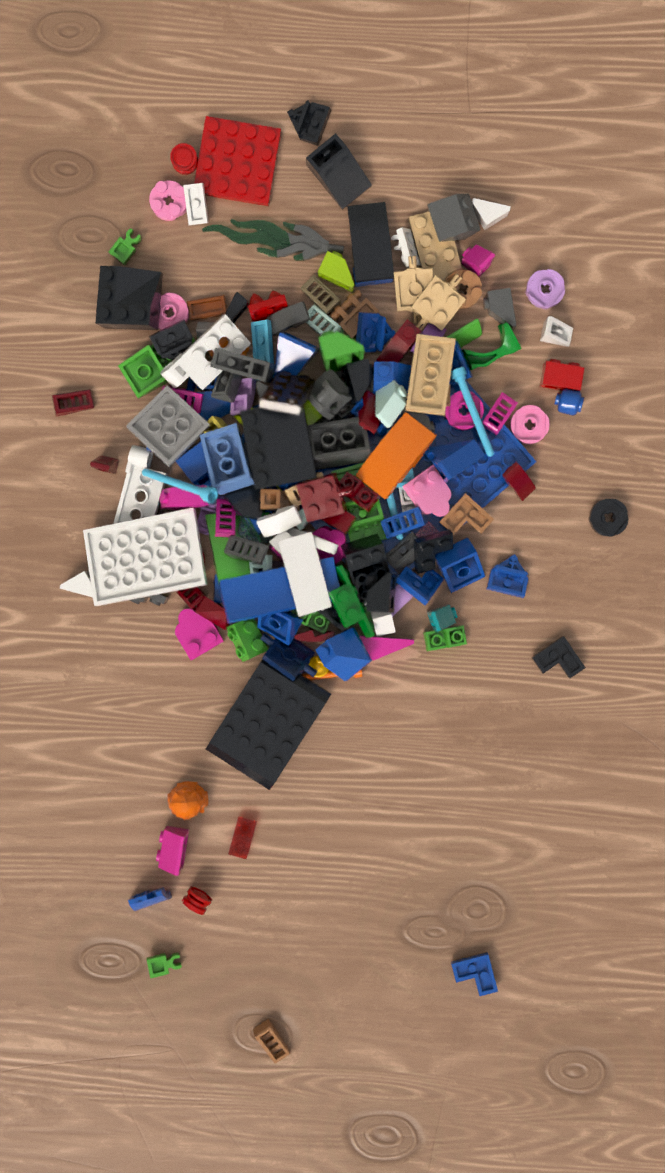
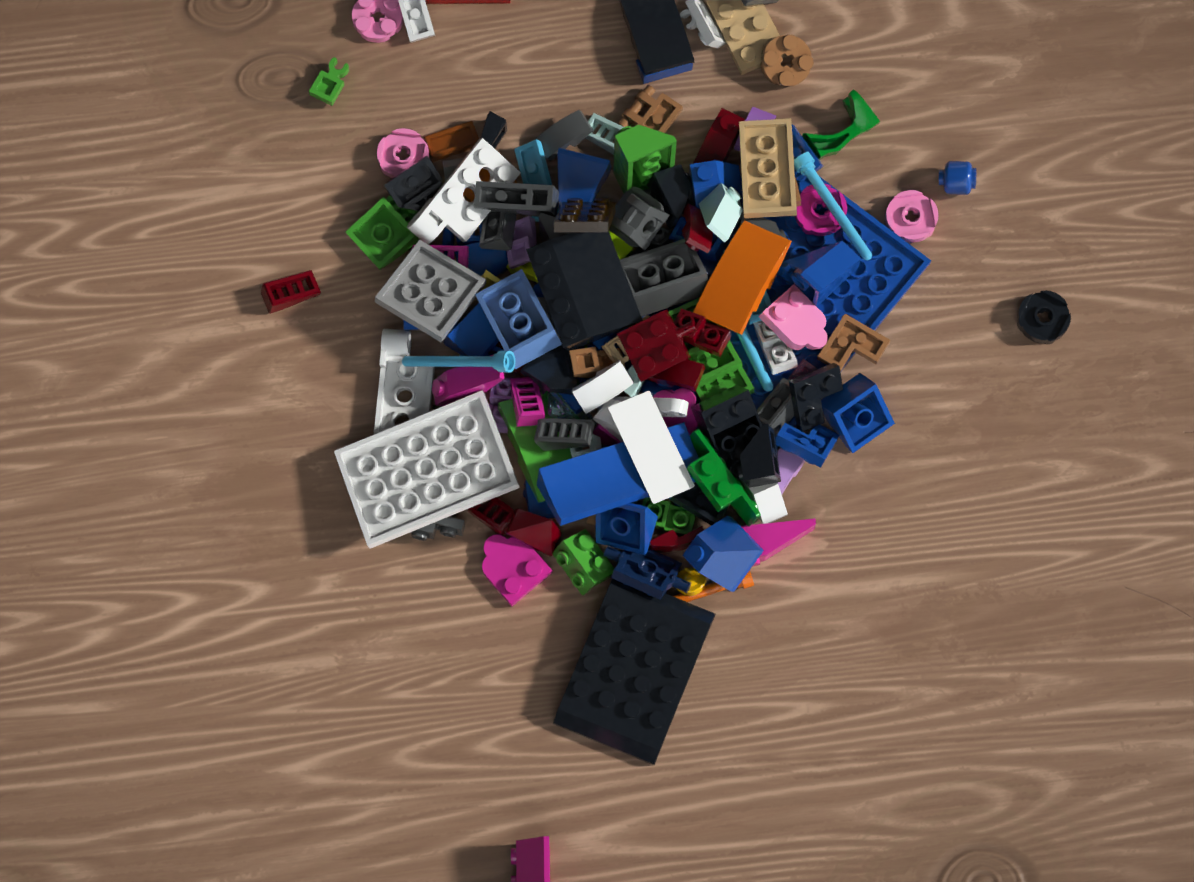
camera: 10 degrees left, 15 degrees down
white slope [60,571,93,597] -> none
dark red slope [90,456,119,474] -> none
black slope [95,266,163,330] -> none
orange helmet [167,781,208,820] -> none
piece [202,219,344,261] -> none
clear red slope [228,817,257,859] -> none
red tile [248,290,288,322] -> none
dark tan slope [300,275,340,315] -> none
lime slope [318,251,354,293] -> none
blue slope [356,312,396,352] -> none
blue slope [381,507,426,539] -> none
tan plate [394,255,434,323] -> none
tan plate [411,274,466,331] -> none
bright green slope [423,625,467,651] -> none
teal slope [427,604,458,632] -> none
bright green slope [446,319,482,348] -> none
dark pink slope [461,244,495,277] -> none
dark pink slope [482,392,518,435] -> none
dark grey slope [483,288,516,330] -> none
blue slope [486,554,528,598] -> none
dark red slope [502,462,536,501] -> none
lavender plate [525,269,565,310] -> none
black plate [531,636,586,679] -> none
white slope [540,316,573,347] -> none
red brick [540,359,585,391] -> none

